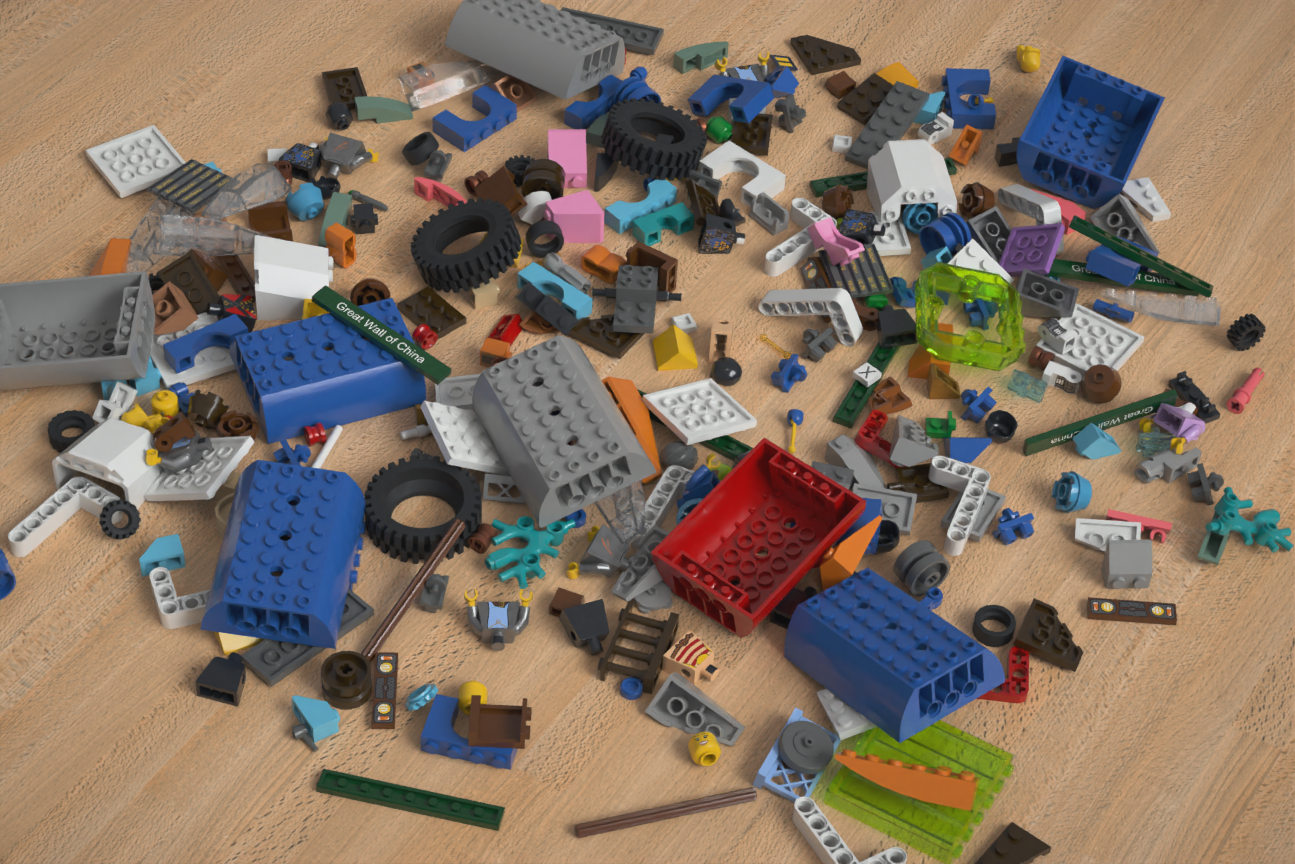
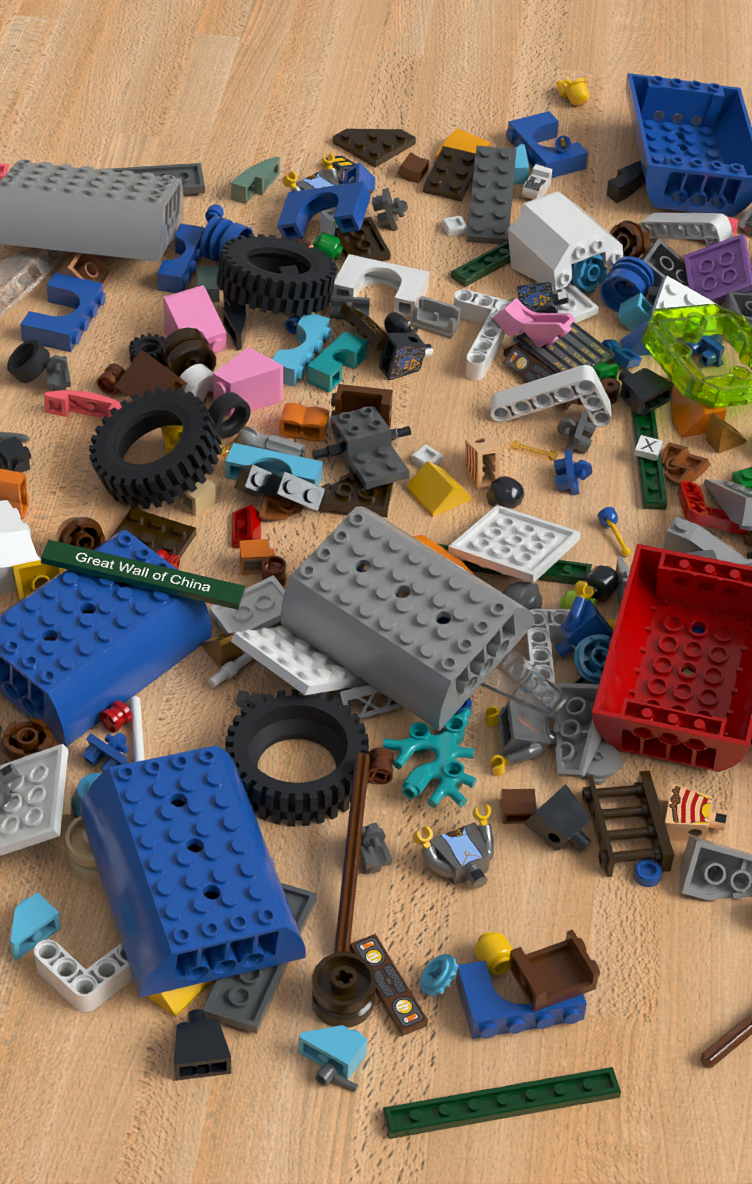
camera: 25 degrees left, 0 degrees up
reddish brown cone [822,184,854,220] -> none
orange slope [948,124,983,166] -> none

